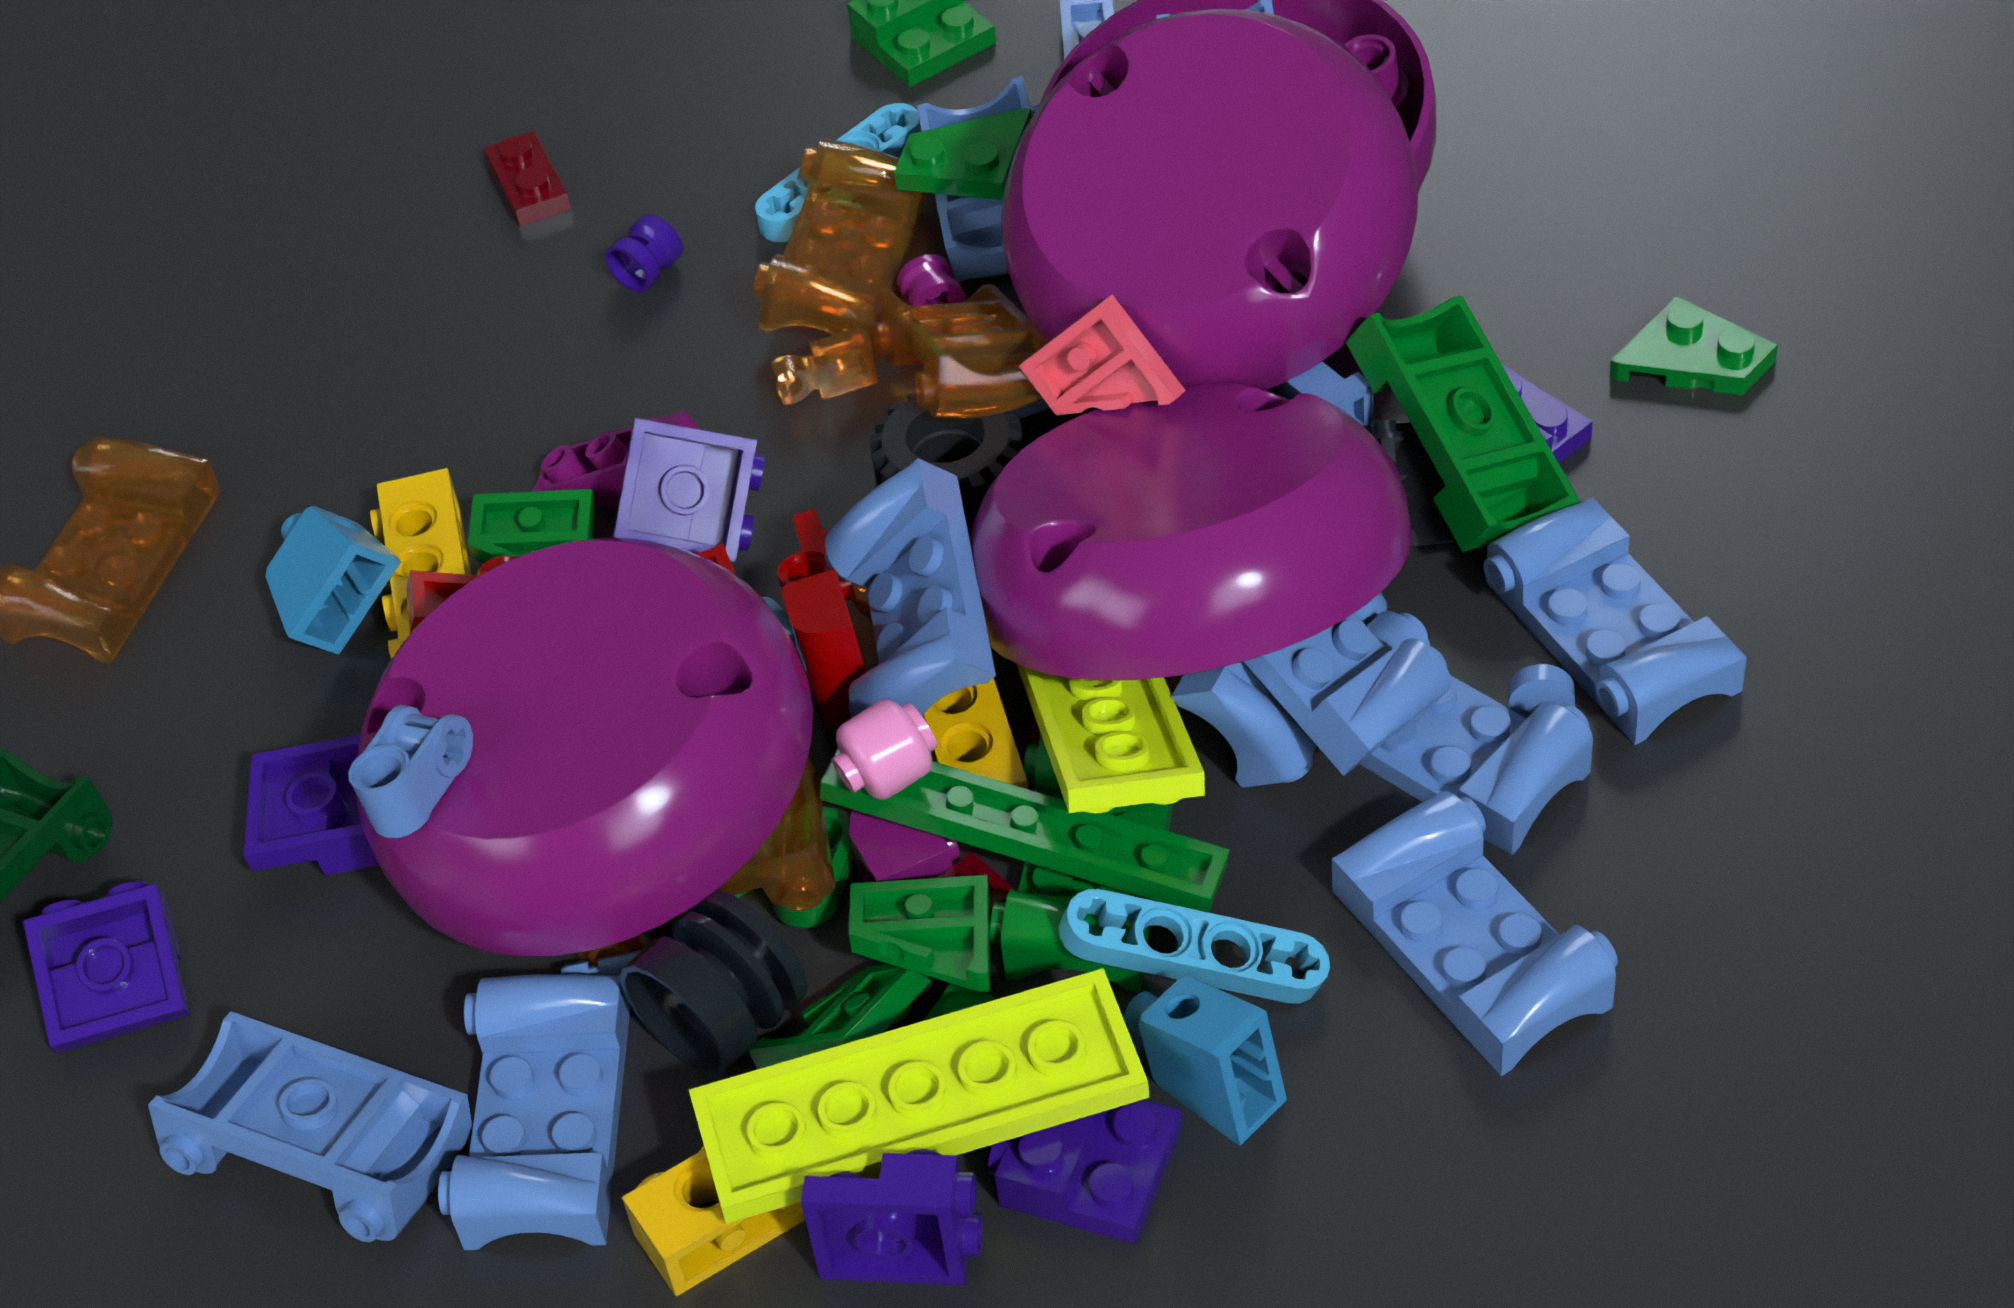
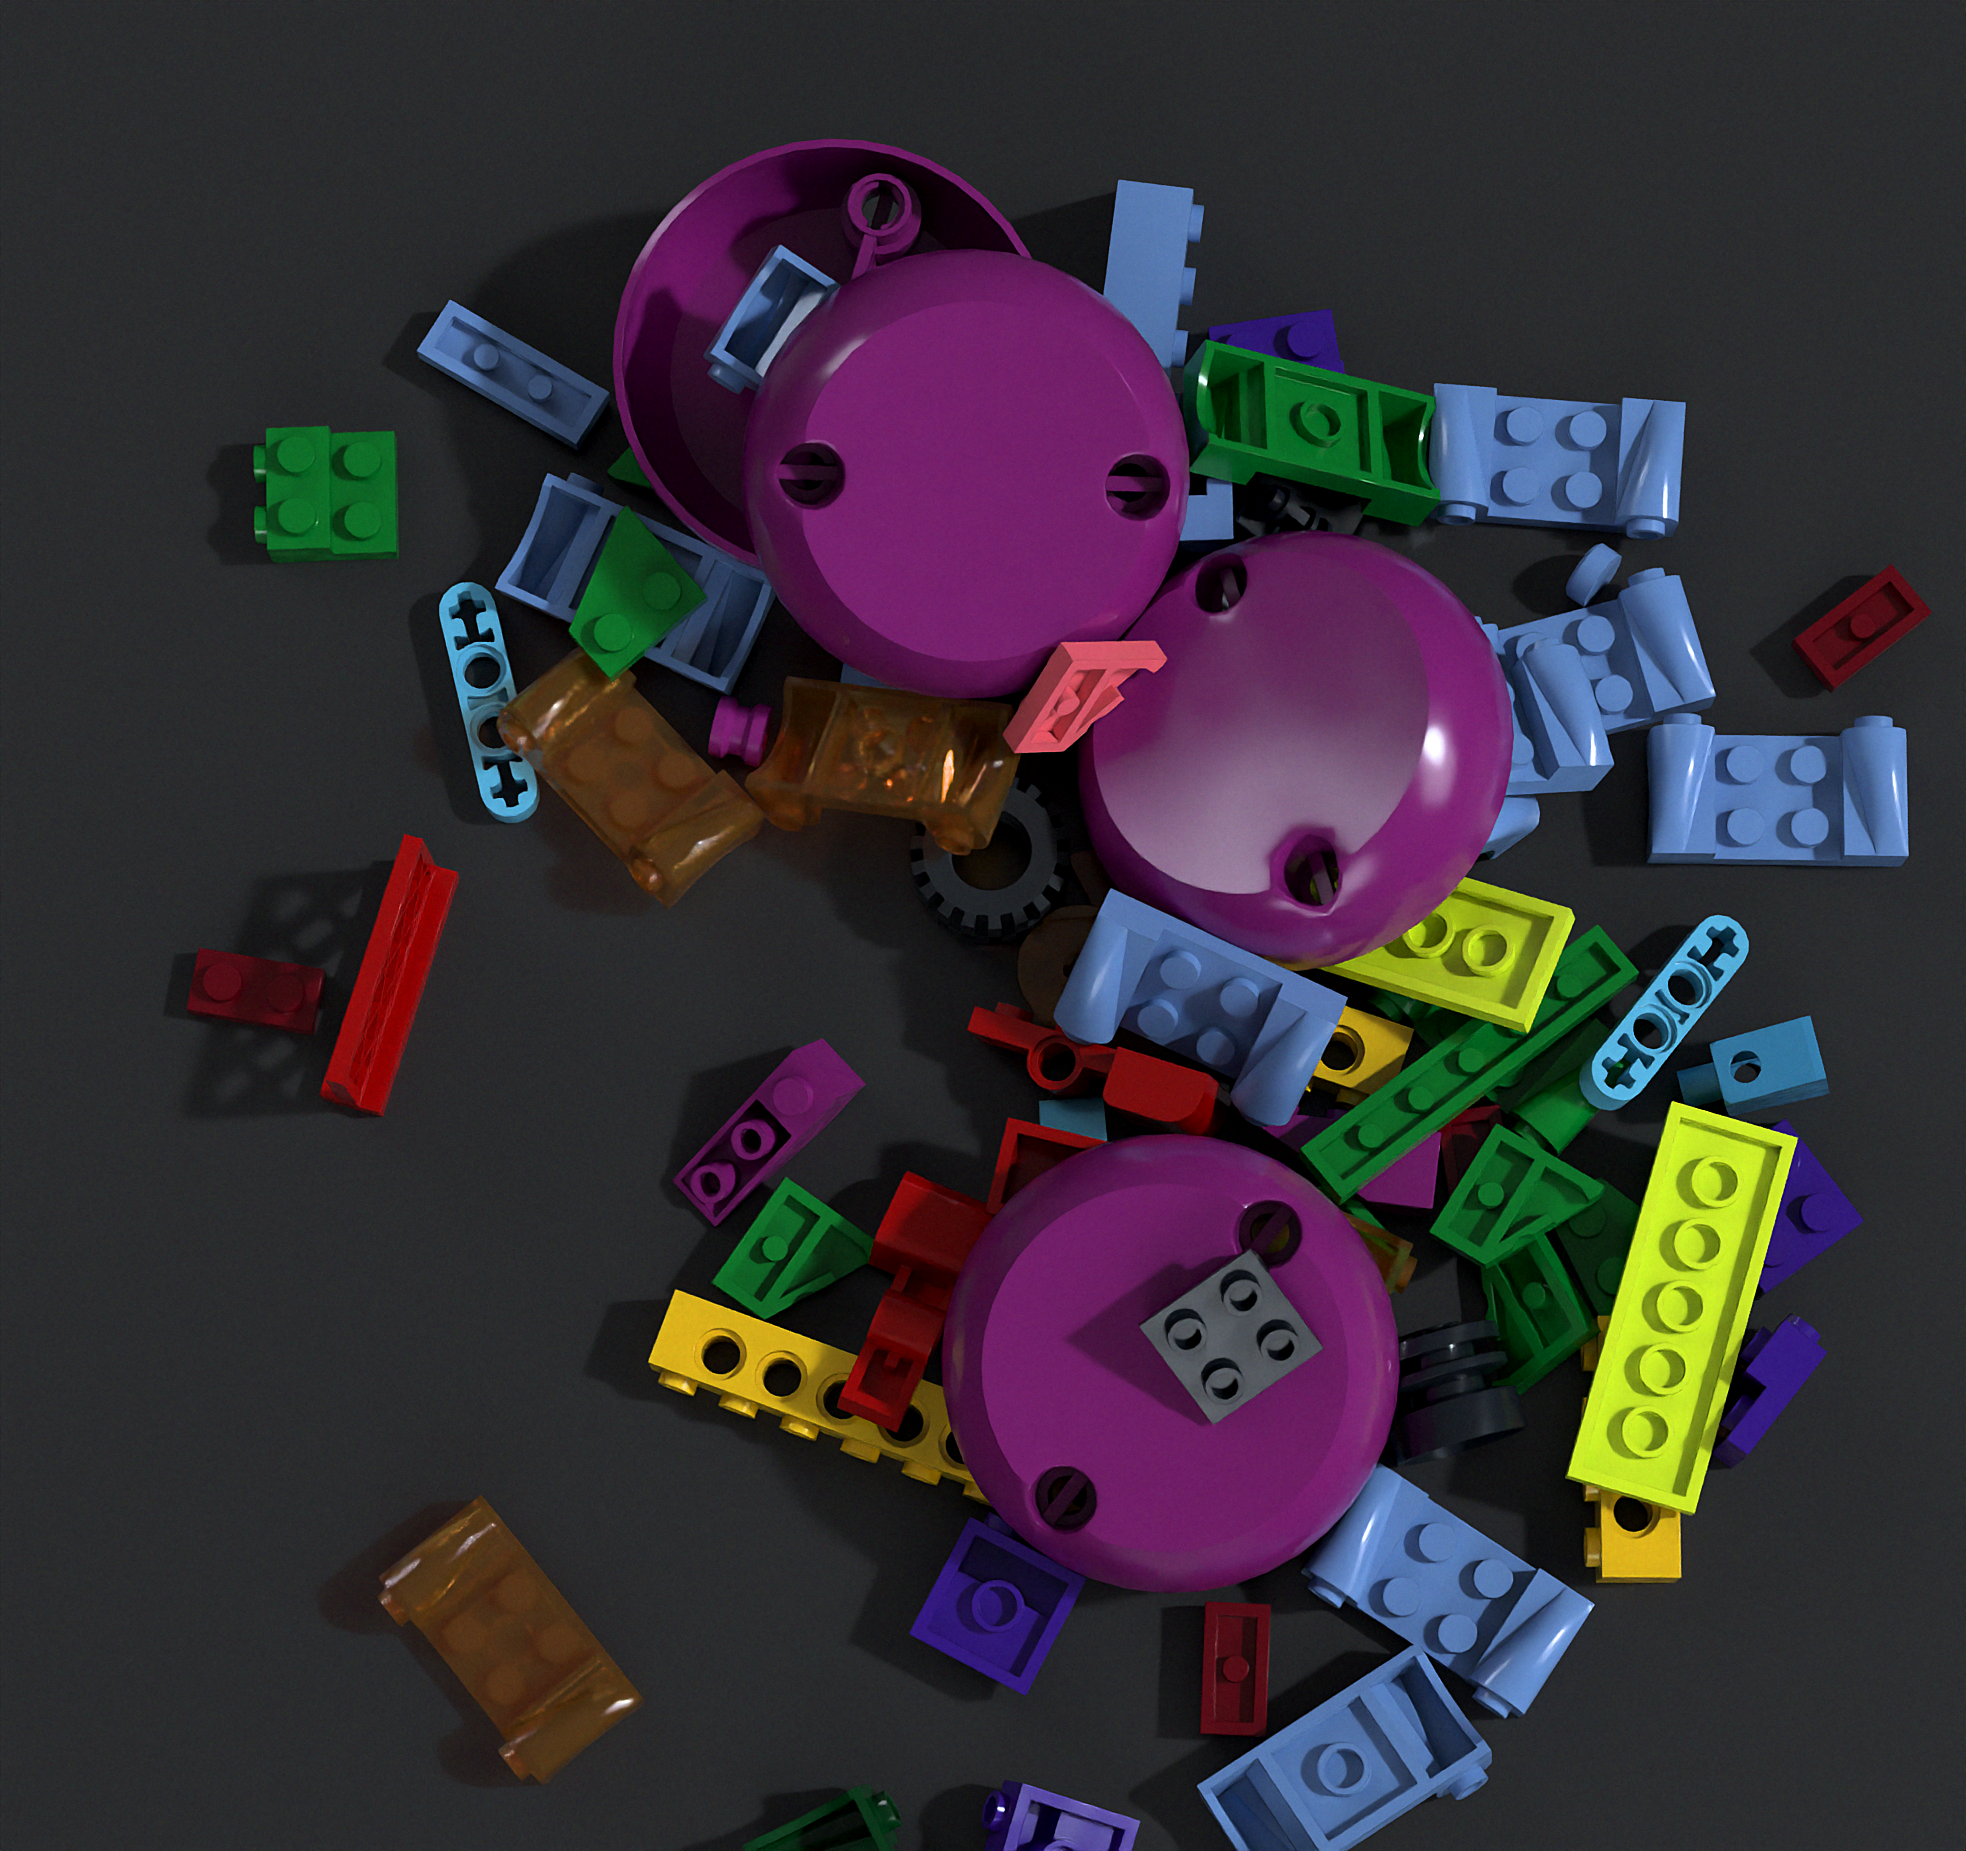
camera: 60 degrees left, 30 degrees up
dark azure torso [265,506,401,655] -> none
medium blue piece [348,705,473,838] -> none
dark purple wheel [605,214,683,292] -> none
plate [613,418,765,562] -> none
clear orange plate [771,326,878,404] -> none
bright pink head [831,699,937,800] -> none
wing [1610,296,1778,396] -> none
none -> red fence [319,834,460,1117]
none -> medium blue wedge [1103,180,1204,405]
none -> black hinge [1138,1247,1324,1425]
none -> dark red plate [1200,1601,1271,1738]
none -> dark red plate [1791,564,1932,693]

